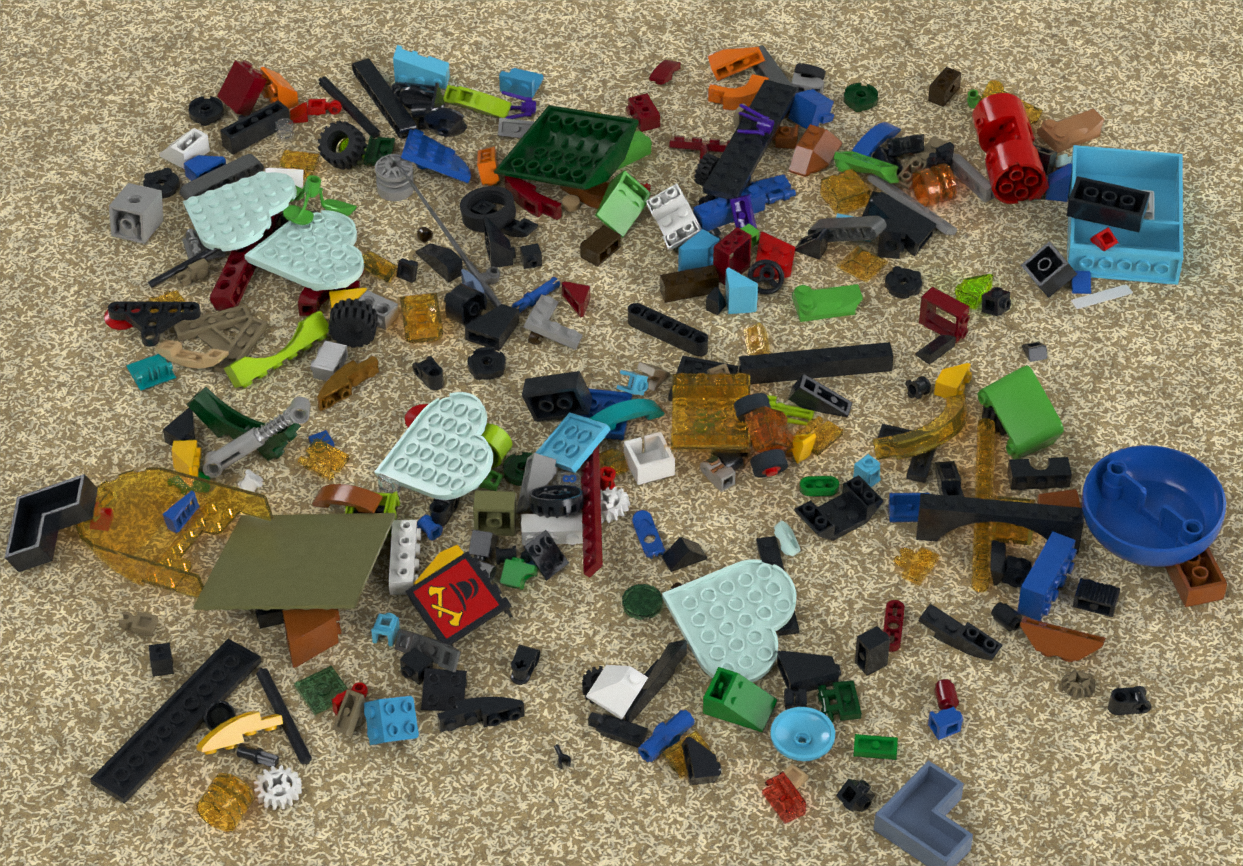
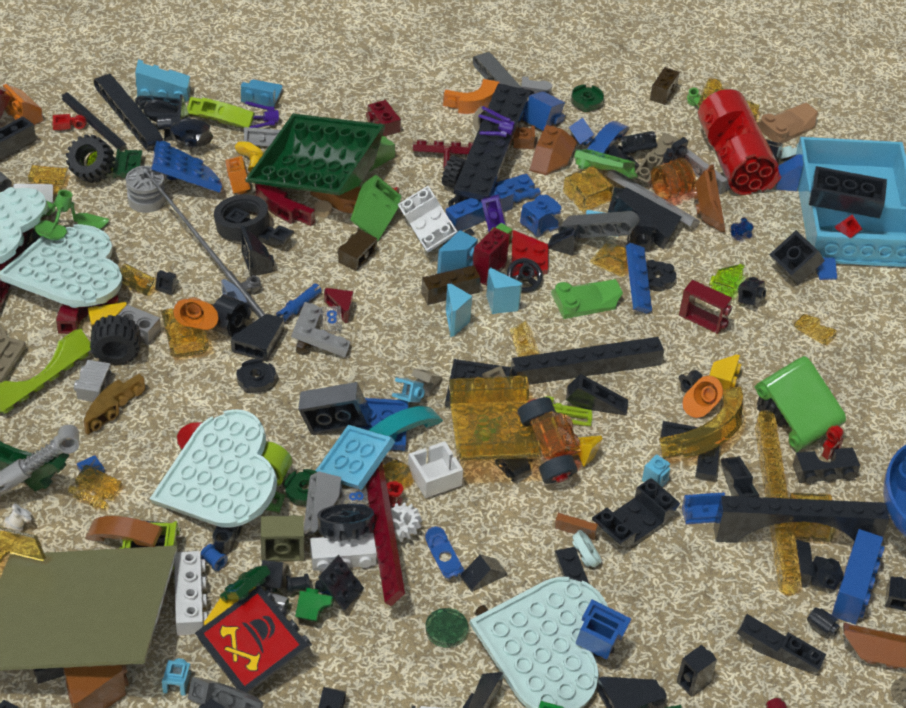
camera: 10 degrees left, 0 degrees up
clear wheel [276,118,295,143] -> none
red slope [290,102,308,123] -> none
clear slope [378,473,402,493] -> none
black piece [412,356,444,390] -> none
black slope [415,243,463,283] -> none
dark brown hinge [417,227,433,243] -> none
black plate [520,243,542,269] -> none
black beam [628,303,708,357] -> none
dark red slope [649,59,681,85] -> none
light grey leg [700,456,736,492] -> none
black slope [706,287,727,315] -> none
orange slope [708,47,765,81] -> none
black tyre [794,63,826,80] -> none
clear yellow plate [796,416,843,456] -> none
green plate [799,476,839,496] -> none
dark red beam [883,600,905,652] -> none
clear yellow hinge [893,547,939,586] -> none
black slope [915,335,956,365] -> none
slope [1022,341,1047,362] -> none
dark orange slope [1037,489,1081,508] -> none
white sticker [1071,284,1133,309] -> none
none -> orange piece [173,297,219,330]
none -> dark green plate [220,566,271,602]
none -> yellow arm [235,141,264,173]
none -> clear brick [320,306,342,335]
none -> medium azure slope [445,284,472,337]
none -> blue piece [520,194,562,237]
none -> dark orange tile [555,513,598,540]
none -> blue slope [569,118,595,145]
none -> blue plate [575,599,631,660]
none -> blue plate [626,243,652,313]
none -> orange piece [682,375,723,418]
none -> dark orange wedge [693,164,725,232]
none -> clear blue brick [730,217,754,240]
none -> clear yellow slope [794,314,837,345]
none -> red plate [822,425,844,460]

